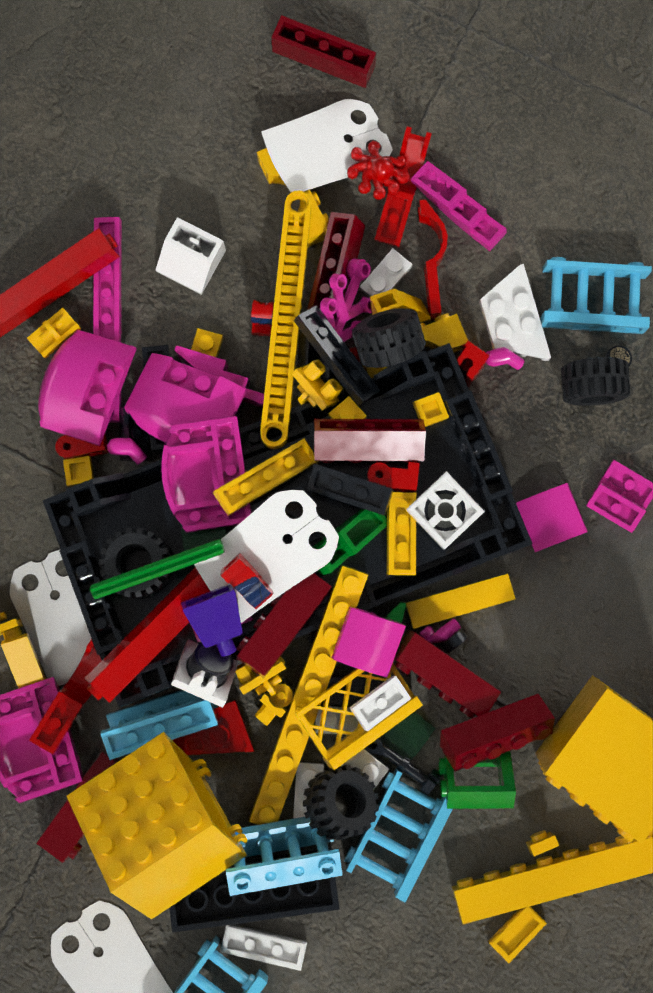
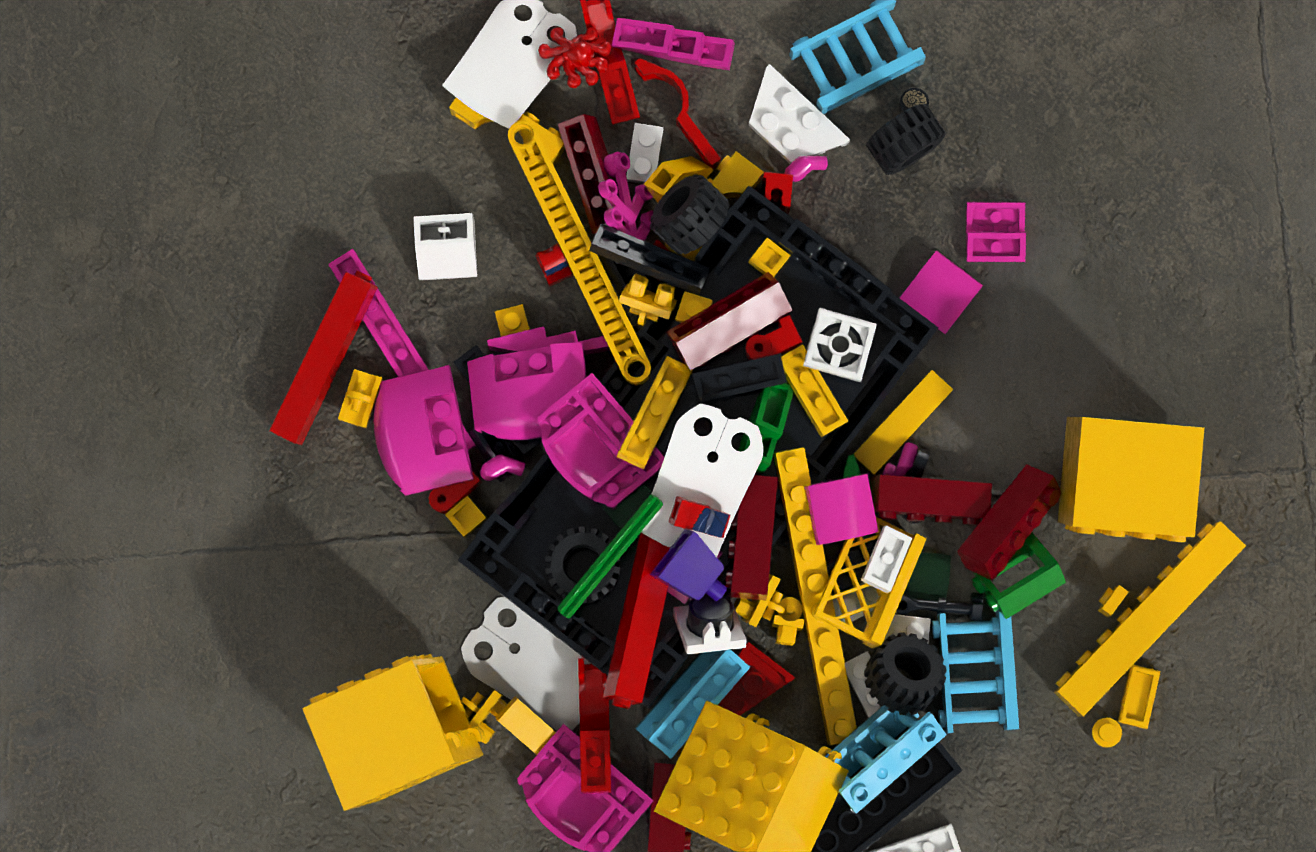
camera: 30 degrees left, 0 degrees up
none -> yellow plate [1092,718,1122,748]

